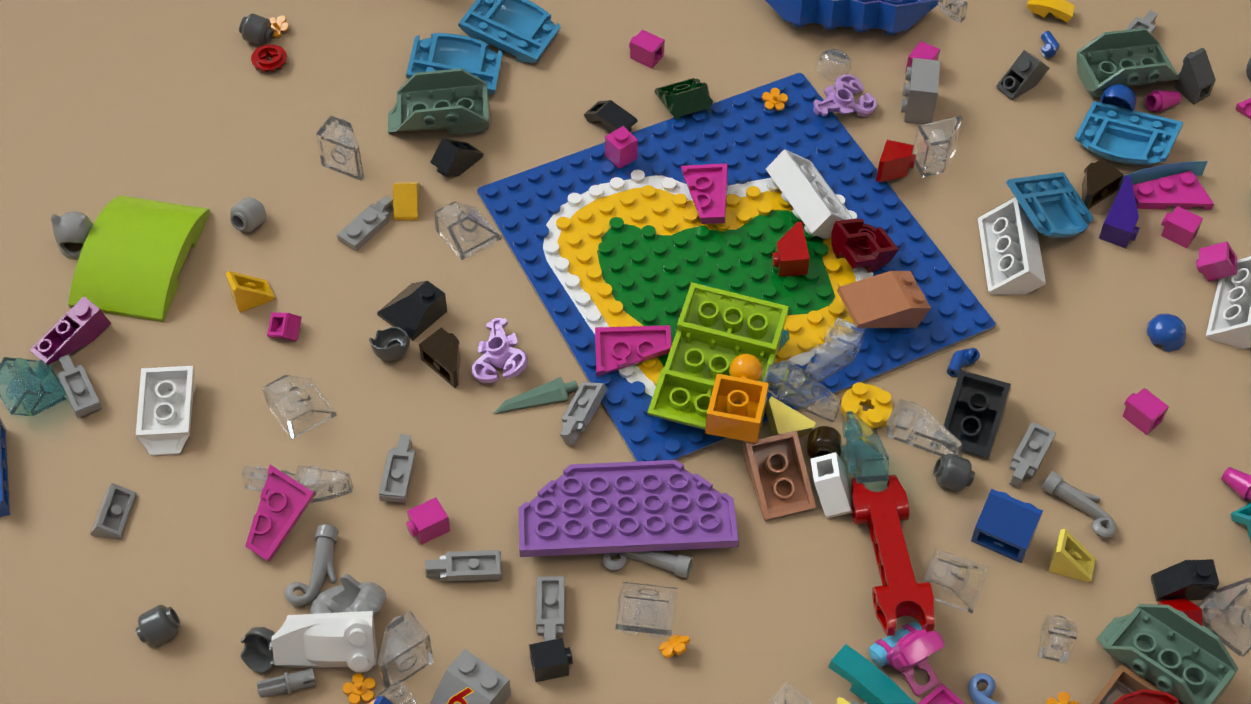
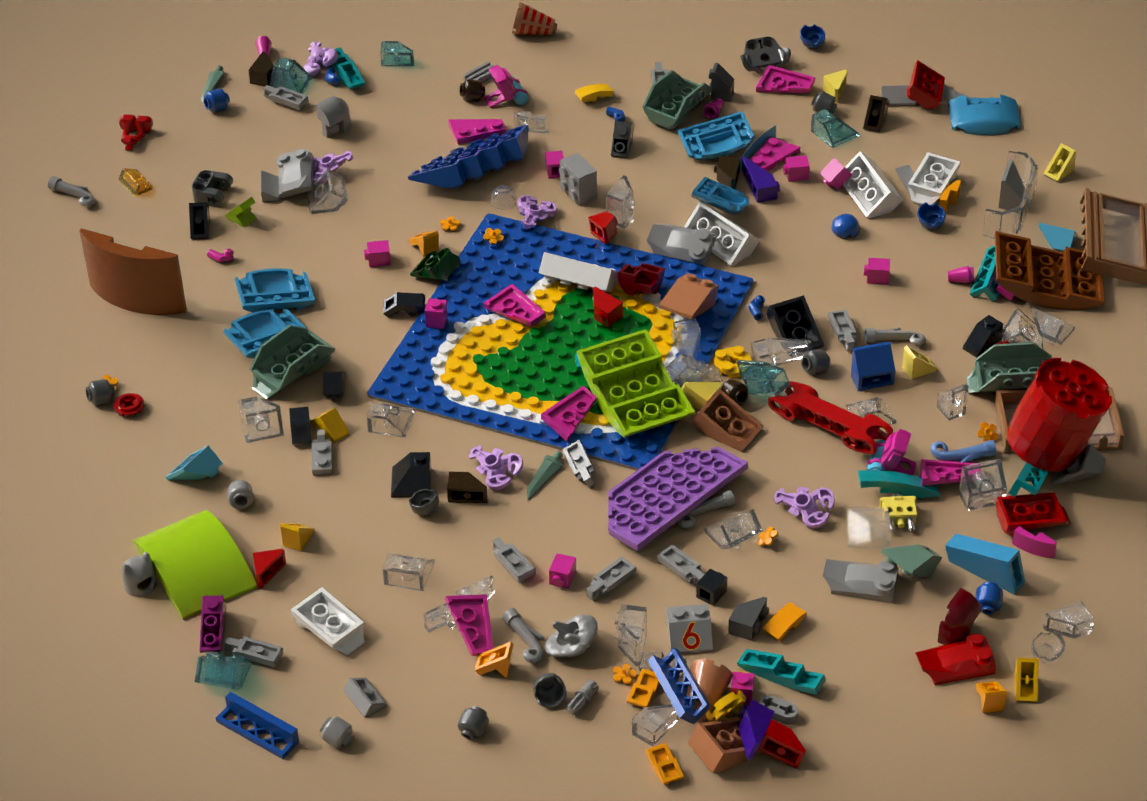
camera: 40 degrees left, 10 degrees down
dark pink slope [267,312,302,341] -> none
white slope [271,611,378,673] -> none
light orange brick [705,354,769,443] -> none
white slope [811,452,853,519] -> none
blue hair [1100,84,1136,111] -> none
none -> medium azure slope [165,445,223,480]
none -> red slope [253,549,286,589]
none -> black slope [289,407,312,445]
none -> light grey head [320,716,353,748]
none -> light orange slope [408,230,439,257]
none -> light orange plant [440,216,461,231]
none -> light orange slope [475,642,513,678]
none -> light grey slope [647,224,717,266]
none -> lavender animal [774,487,835,529]

